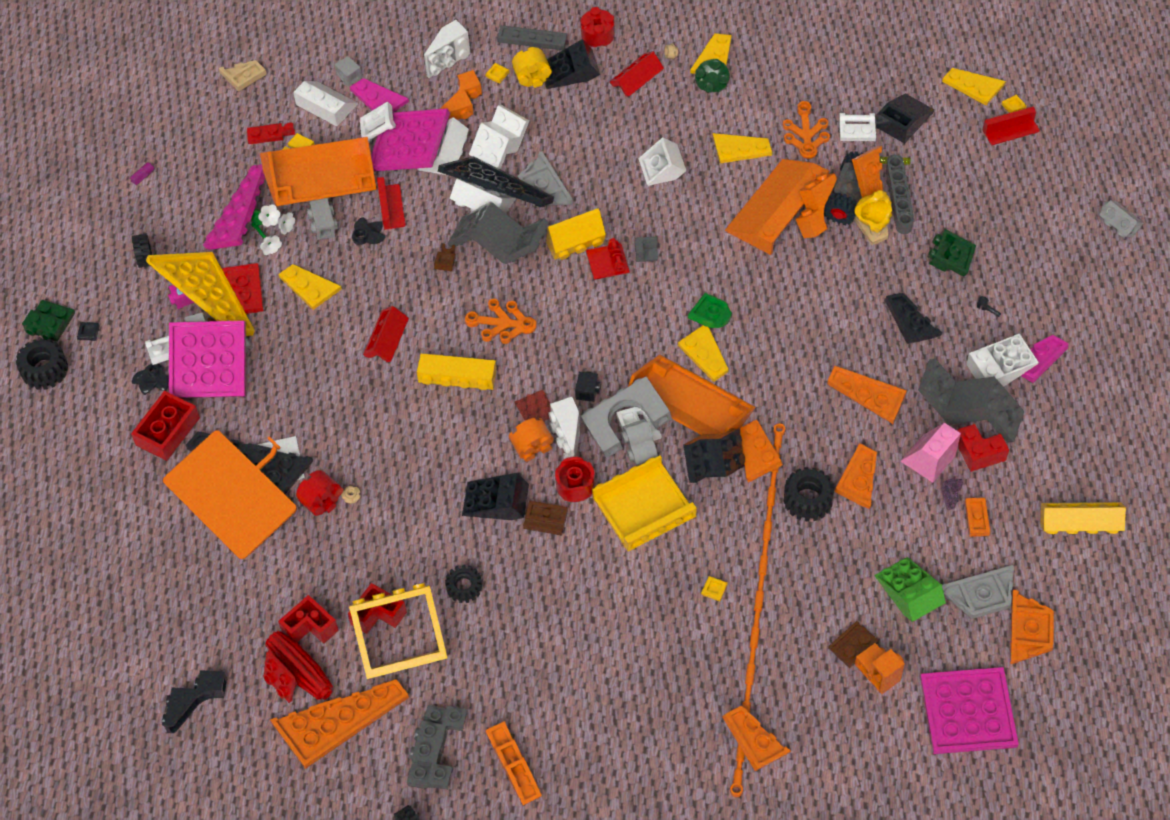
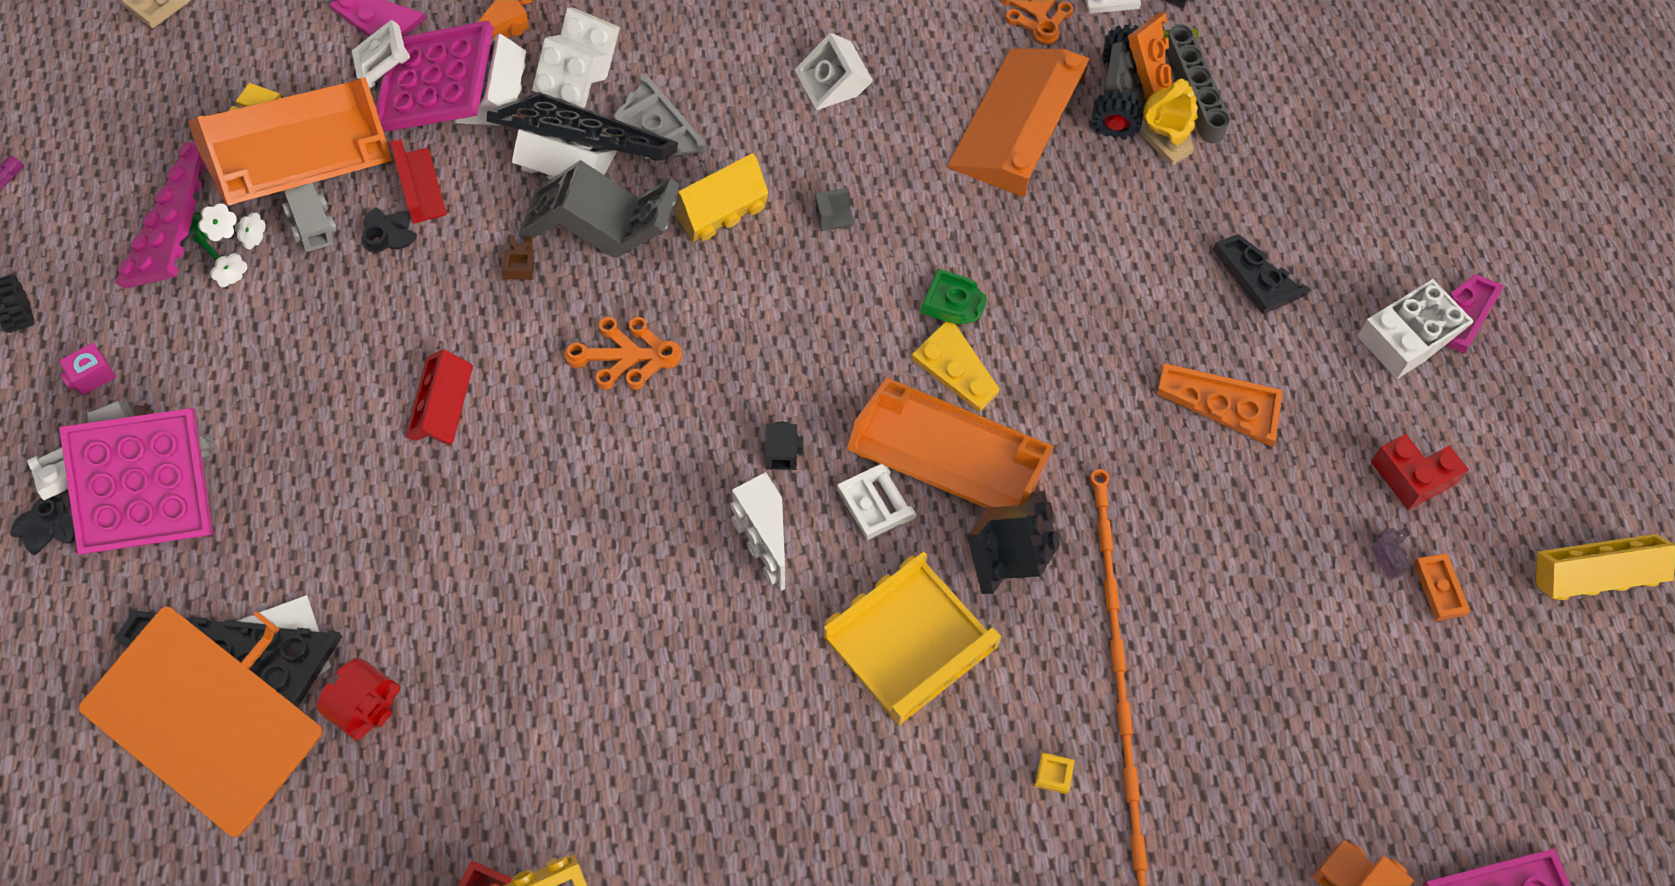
camera: 15 degrees left, 5 degrees up
red brick [131,391,200,461] -> none
yellow wing [146,252,255,336] -> none
red wing [222,263,264,314] -> none
red plate [247,122,295,144] -> none
yellow wing [278,264,342,310] -> none
white slope [293,81,358,126] -> none
tan plate [341,486,360,503] -> none
yellow brick [417,353,497,390] -> none
black tyre [445,565,482,603] -> none
black slope [462,473,529,520] -> none
orange brick [509,418,554,462] -> none
clear red piece [514,390,551,423] -> none
reddish brown plate [523,500,568,536] -> none
red brick [555,457,595,502] -> none
light grey arch [580,377,672,458] -> none
red hinge [586,238,630,280] -> none
light grey brick [621,419,658,465] -> none
yellow wing [713,133,772,163] -> none
orange wing [740,419,783,483] -> none
black tyre [783,467,834,522] -> none
orange arch [796,172,837,238] -> none
reddish brown plate [828,621,879,668] -> none
orange wing [834,443,877,509] -> none
bright green slope [874,557,946,622] -> none
bright pink slope [901,423,961,483] -> none
dark grey bracket [918,359,1024,443] -> none
dark green plate [927,229,976,277] -> none
light grey wing [942,565,1014,619] -> none
black hand [977,296,1001,317] -> none
orange wing [1010,589,1054,664] -> none
light grey brick [1099,200,1144,238] -> none

